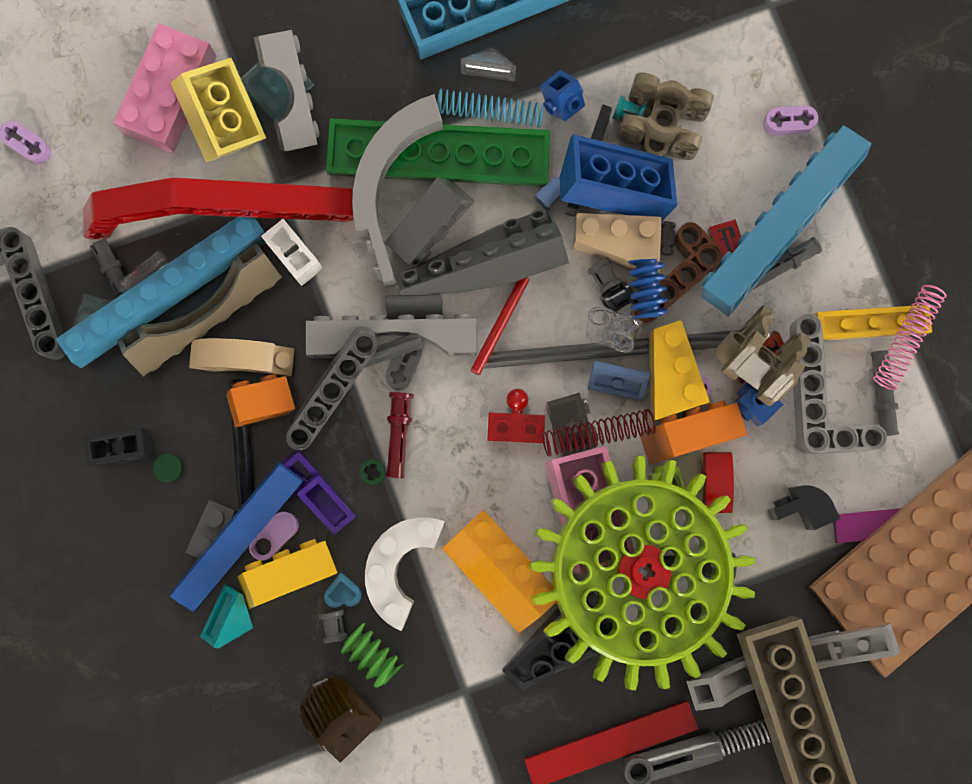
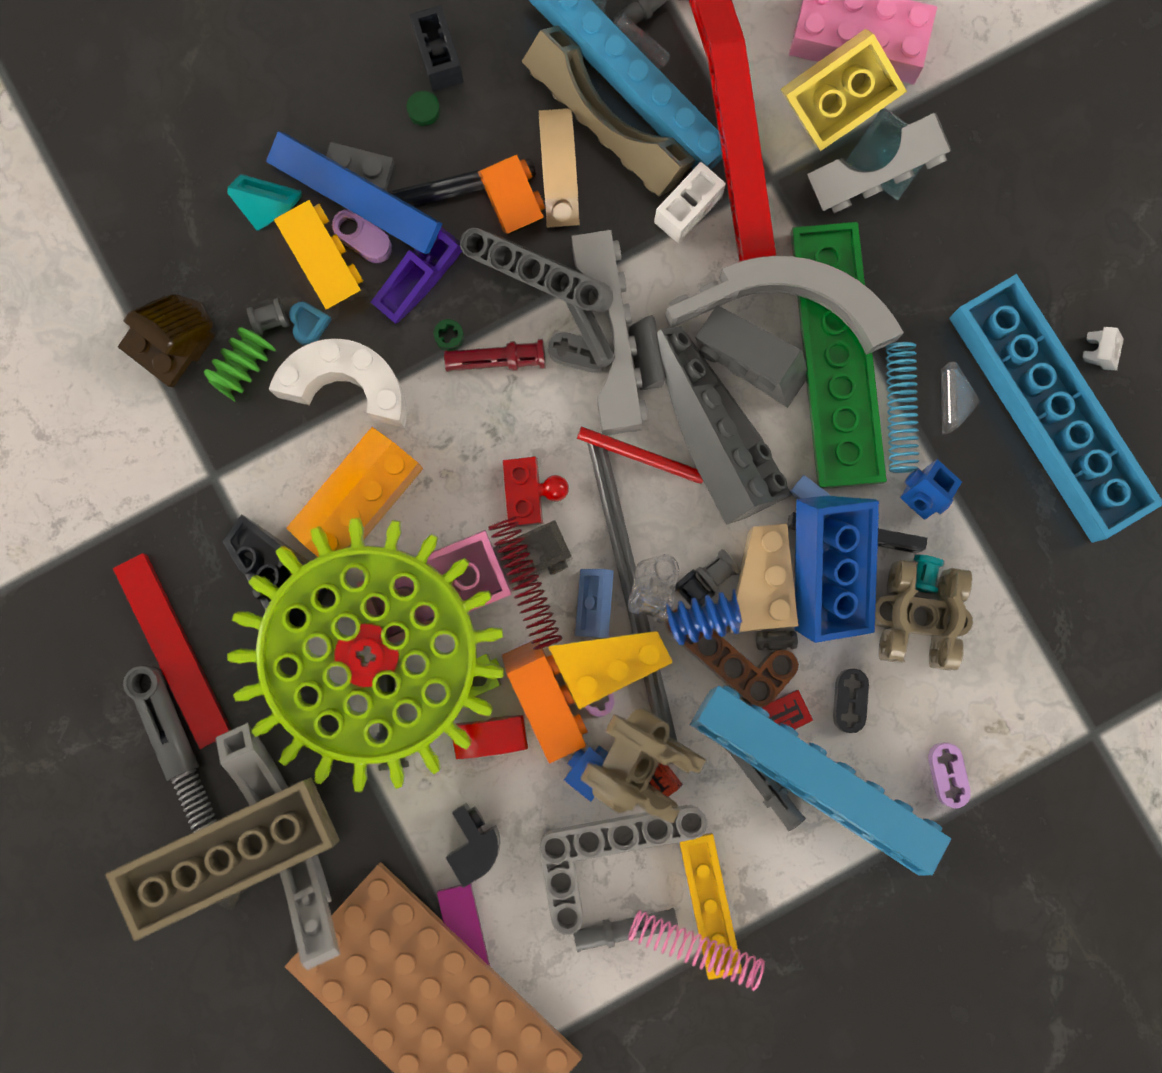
camera: 85 degrees right, 0 degrees up
none -> black beam [833,668,869,733]

